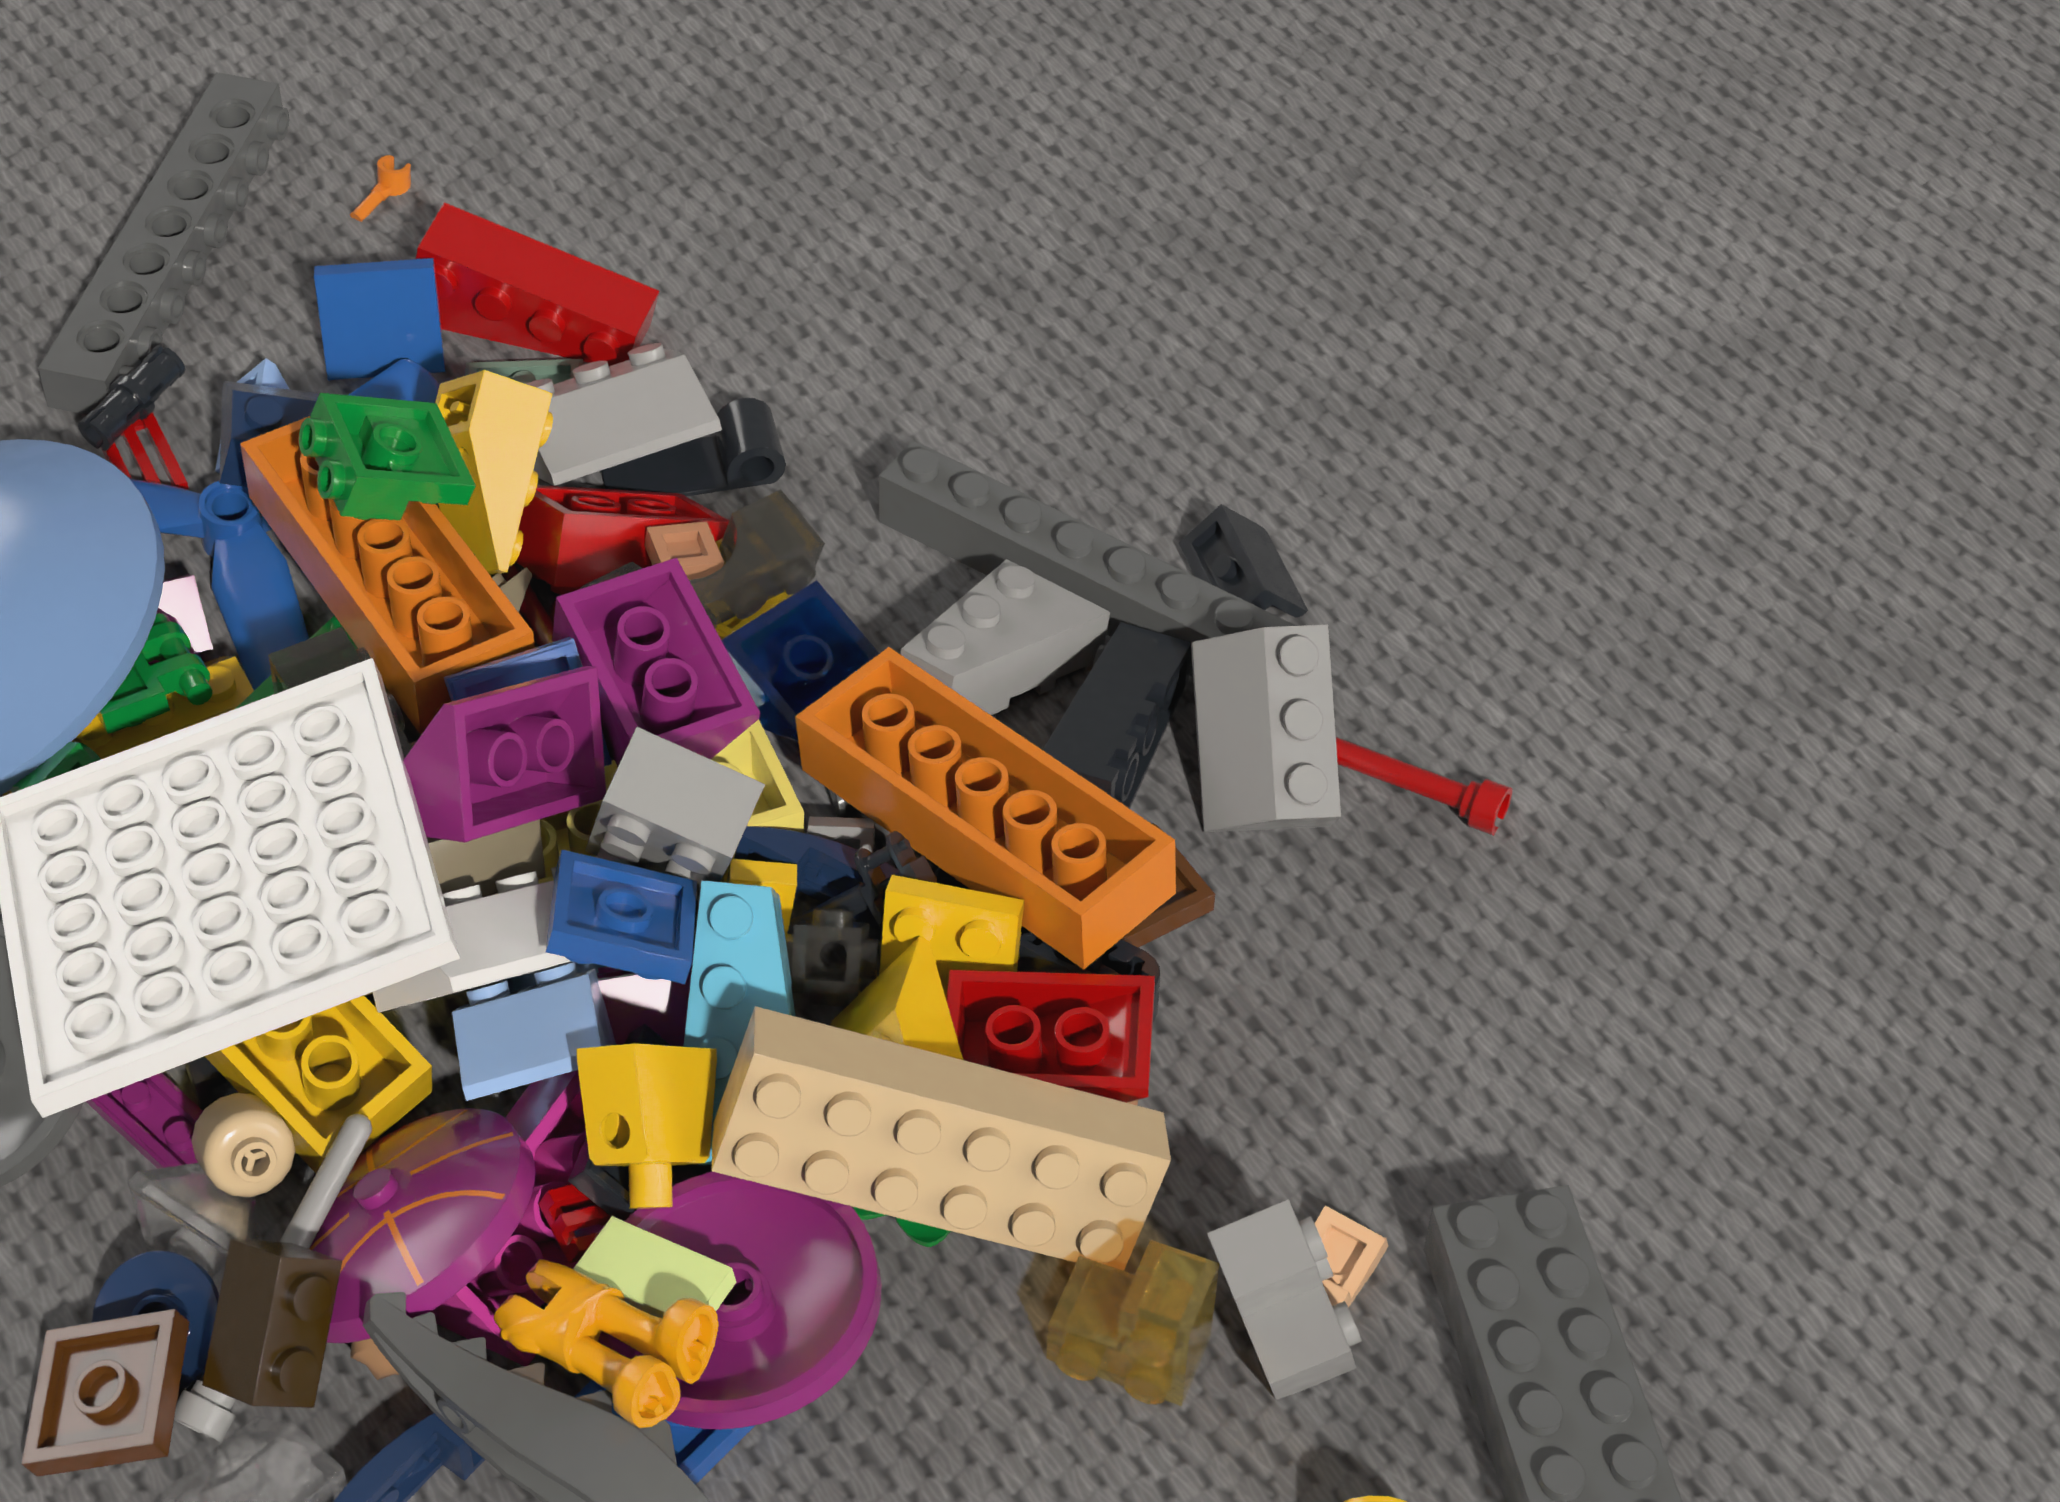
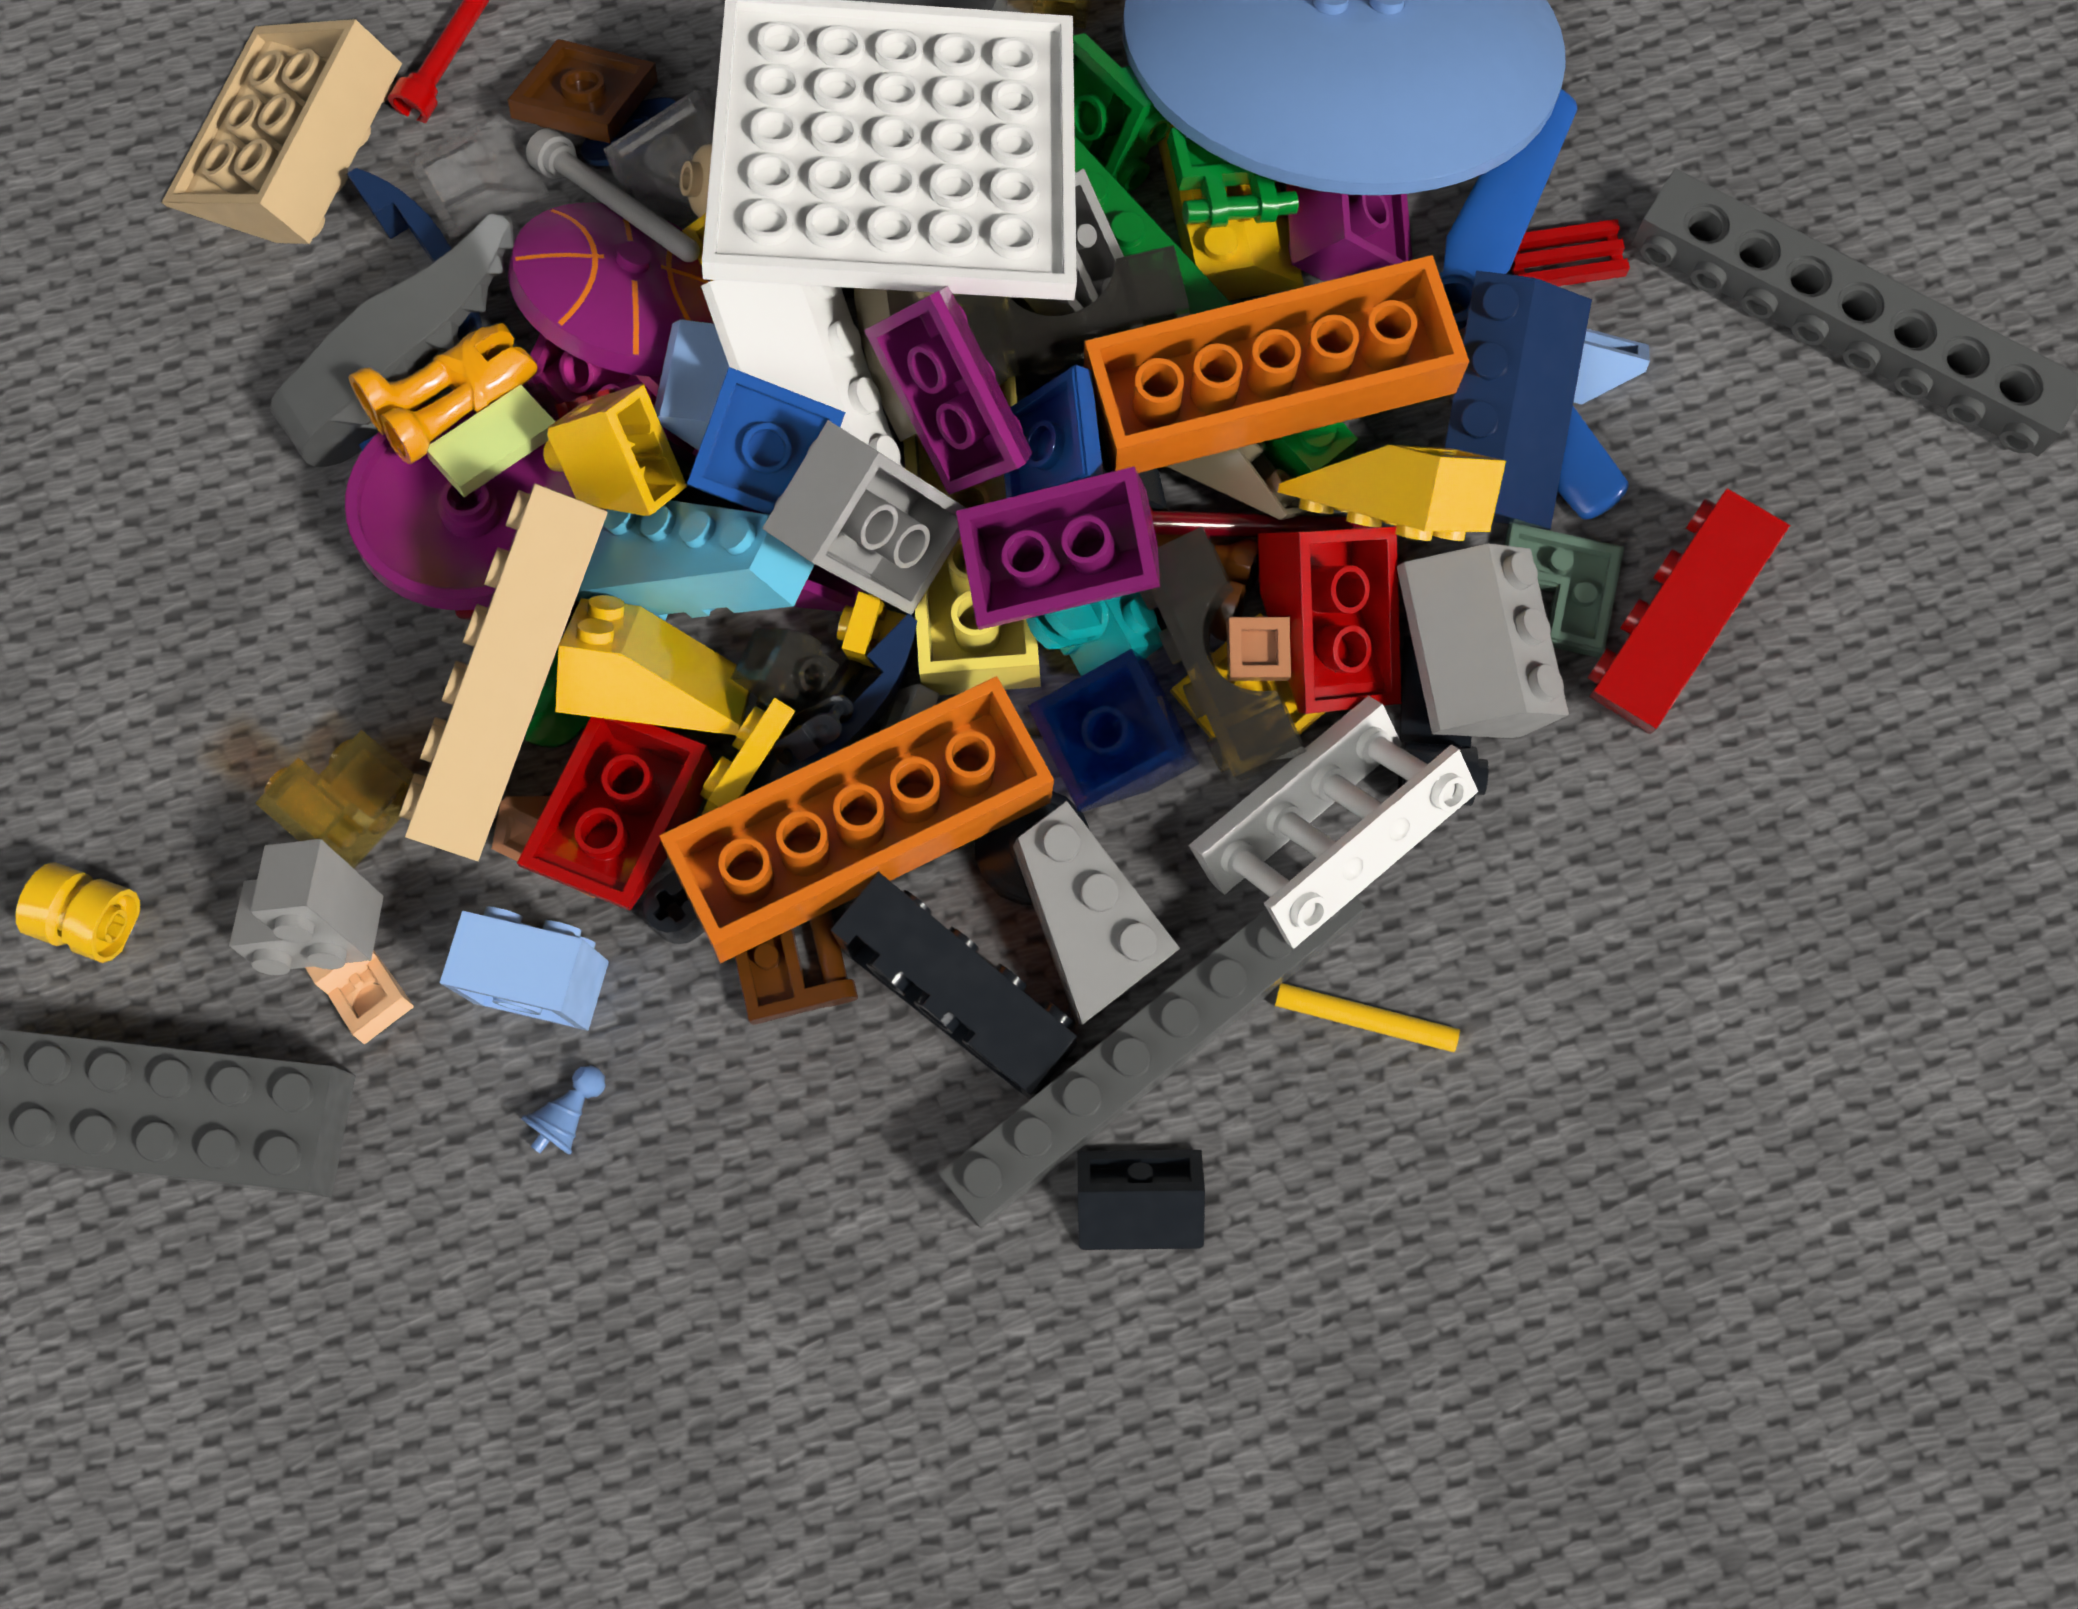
camera: 115 degrees right, 25 degrees up
black pin [78,345,186,451] -> none
dark brown brick [202,1239,342,1408] -> none
green plate [299,393,476,520] -> none
blue tile [314,258,445,380] -> none
orange hand [350,155,411,222] -> none
light grey slope [1191,624,1341,832] -> none
red piece [1336,737,1512,836] -> none
none -> light blue brick [440,906,609,1031]
none -> medium blue piece [522,1065,606,1155]
none -> white fence [1189,696,1478,949]
none -> yellow bar [1274,983,1460,1053]

